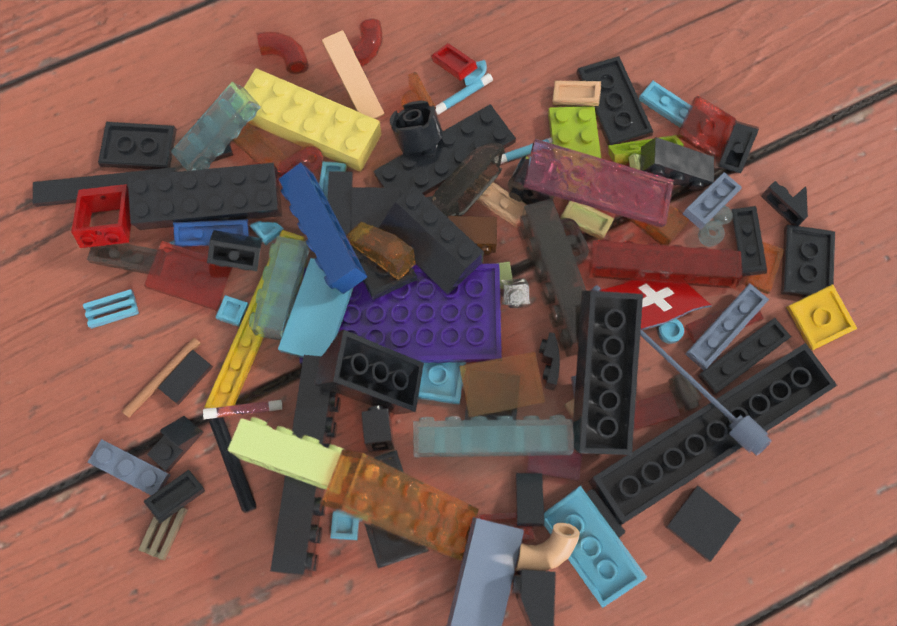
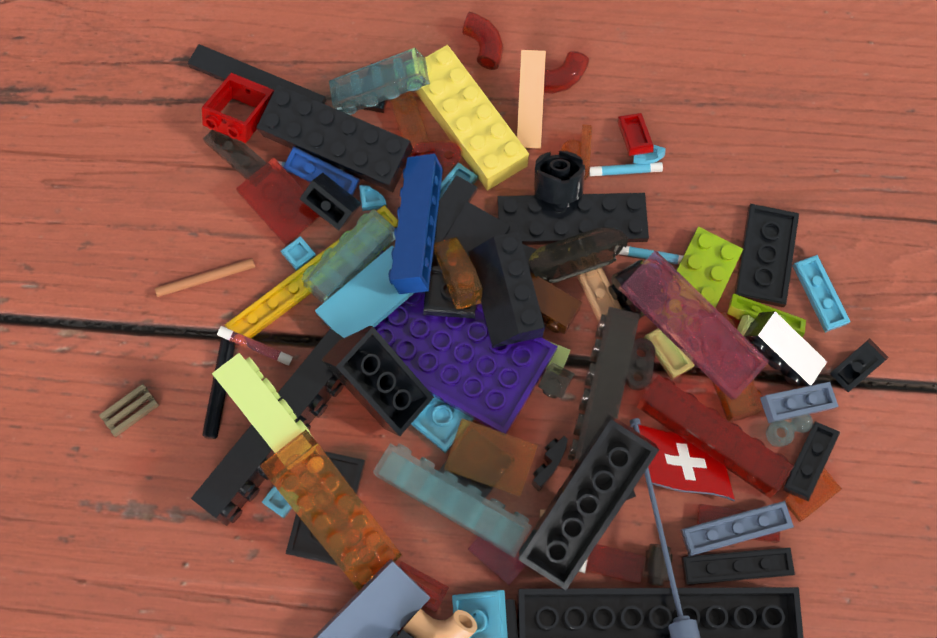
camera: 30 degrees right, 0 degrees up
medium azure tile [83,289,139,329] -> none
sand blue plate [88,439,170,495] -> none
black tile [98,122,177,170] -> none
black tile [143,470,205,524] -> none
black slope [147,416,204,472] -> none
black tile [158,350,213,405] -> none
black brick [362,406,394,452] -> none
black tile [516,473,544,527] -> none
light nougat tile [552,81,601,106] -> none
medium azure tile [658,319,684,344] -> none
clear red tile [676,96,736,159] -> none
black slope [761,181,808,226] -> none
black tile [781,224,835,297] -> none
yellow tile [786,285,857,351] -> none

